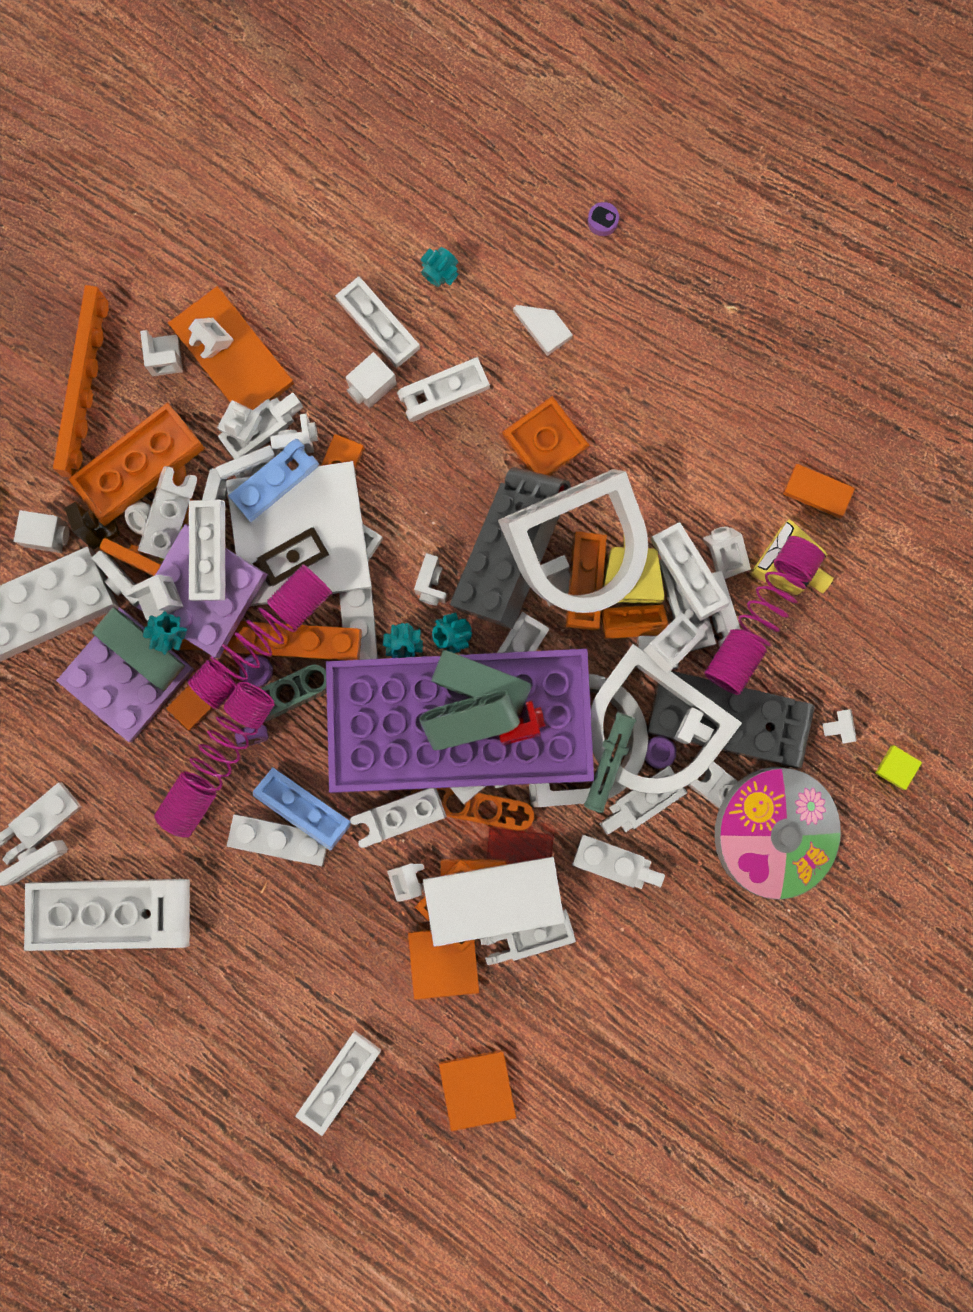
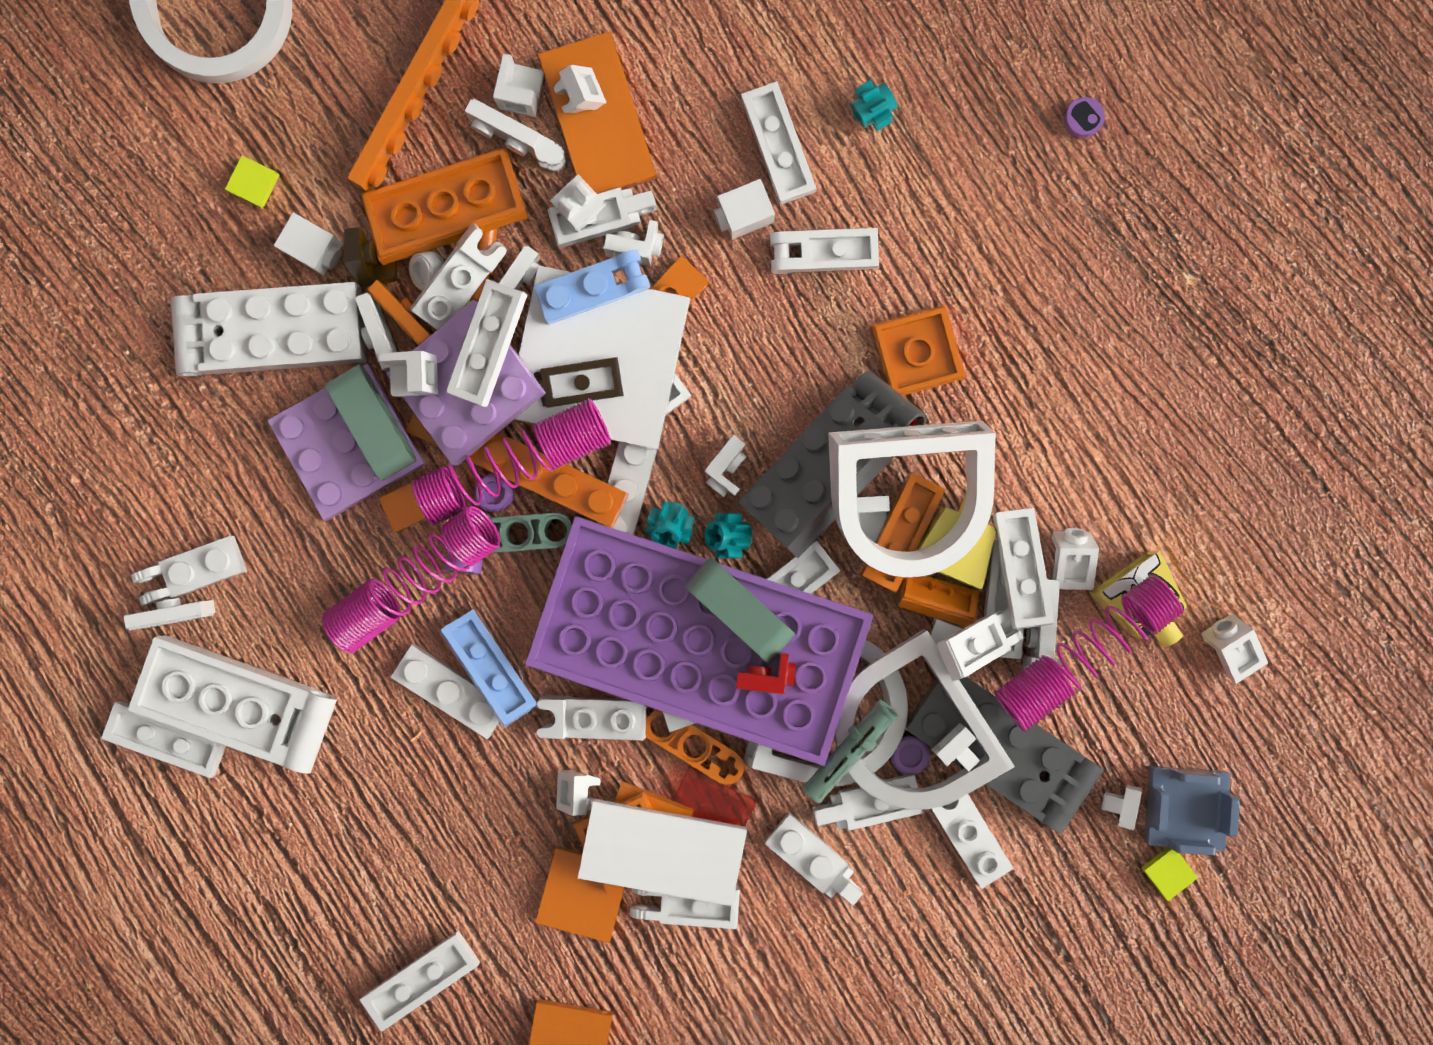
camera: 20 degrees right, 5 degrees up
teal gear [143,611,187,655] -> none
white tile [215,445,275,479] -> none
sand green beam [419,690,520,750] -> none
white tile [513,305,573,356] -> none
dish [714,767,841,899] -> none
orange tile [783,463,855,519] -> none
none -> white plate [101,701,226,778]
none -> white hinge [465,98,567,173]
none -> sand blue panel [1144,766,1240,855]
none -> white bracket [1202,614,1268,684]

